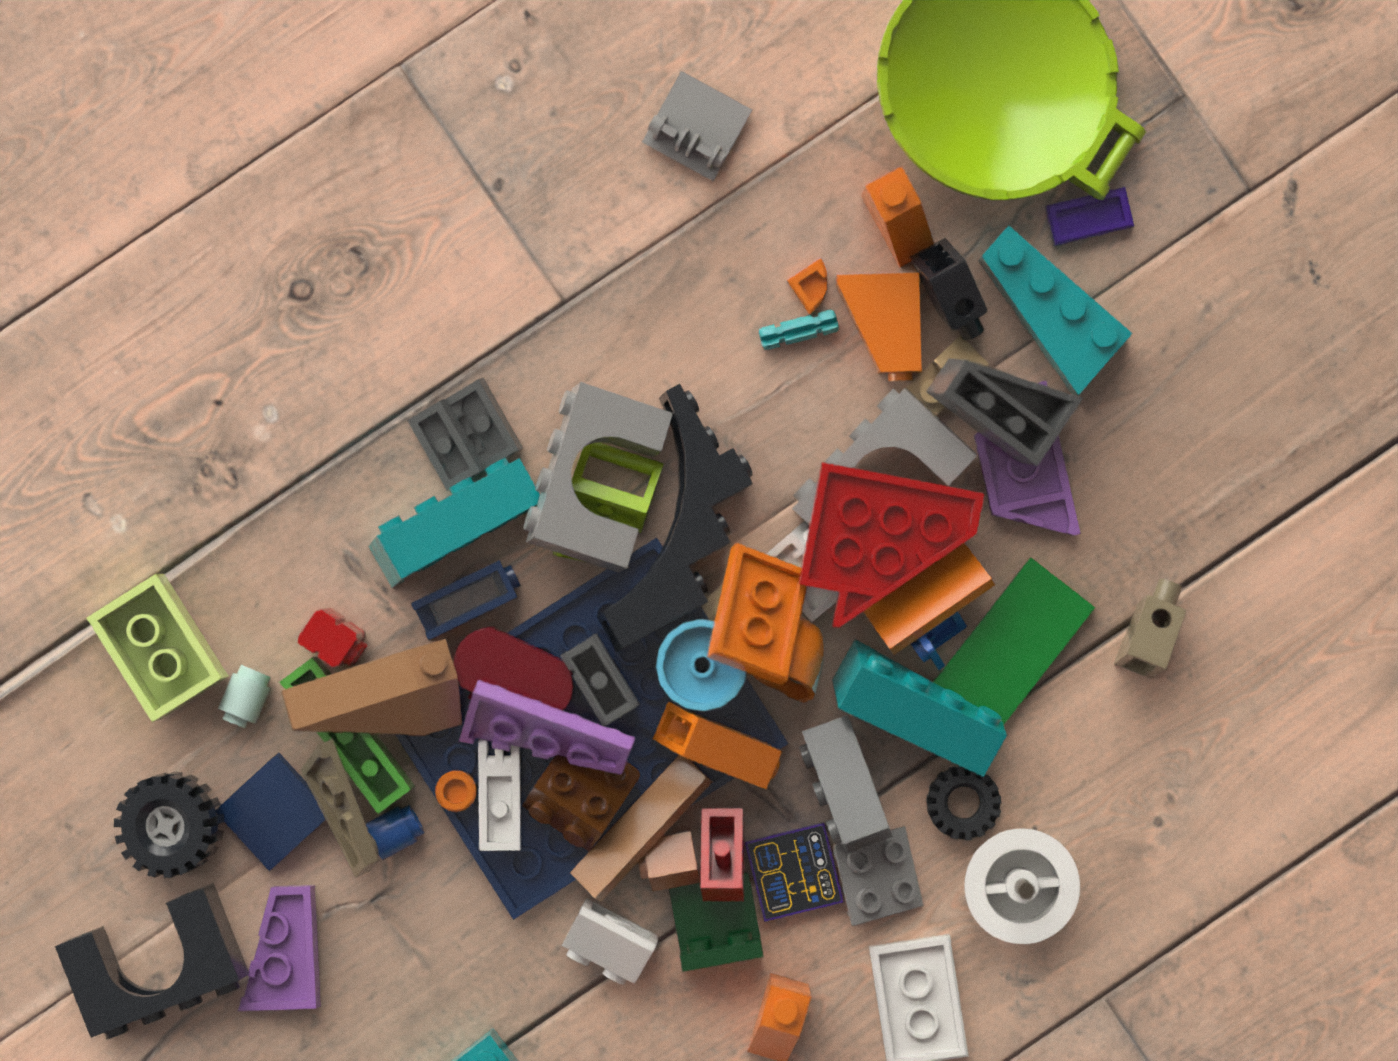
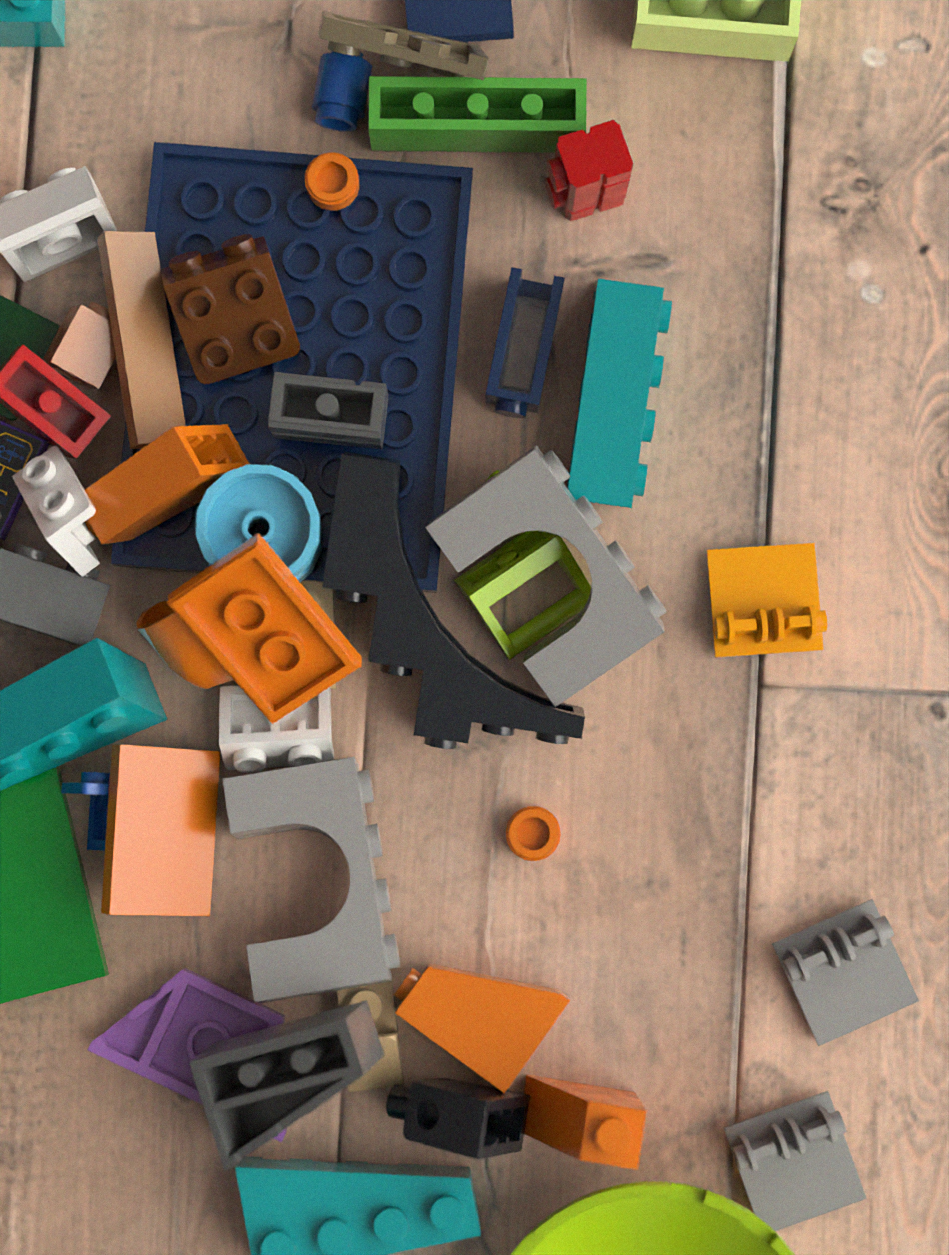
camera: 130 degrees right, 5 degrees down
light aqua brick [218,665,271,728] -> none
medium nougat wedge [281,639,462,736] -> none
dark grey slope [407,378,523,491] -> none
dark red brick [454,627,575,711] -> none
medium lavender wing [459,680,635,774] -> none
white hinge [478,739,521,851] -> none
teal axle [759,310,839,350] -> none
orange tile [787,258,827,315] -> none
red wing [798,462,985,628] -> none
none -> white bracket [12,446,100,577]
none -> orange tile [506,806,561,861]
none -> light orange hinge [706,543,827,658]
none -> light grey hinge [724,1091,867,1231]

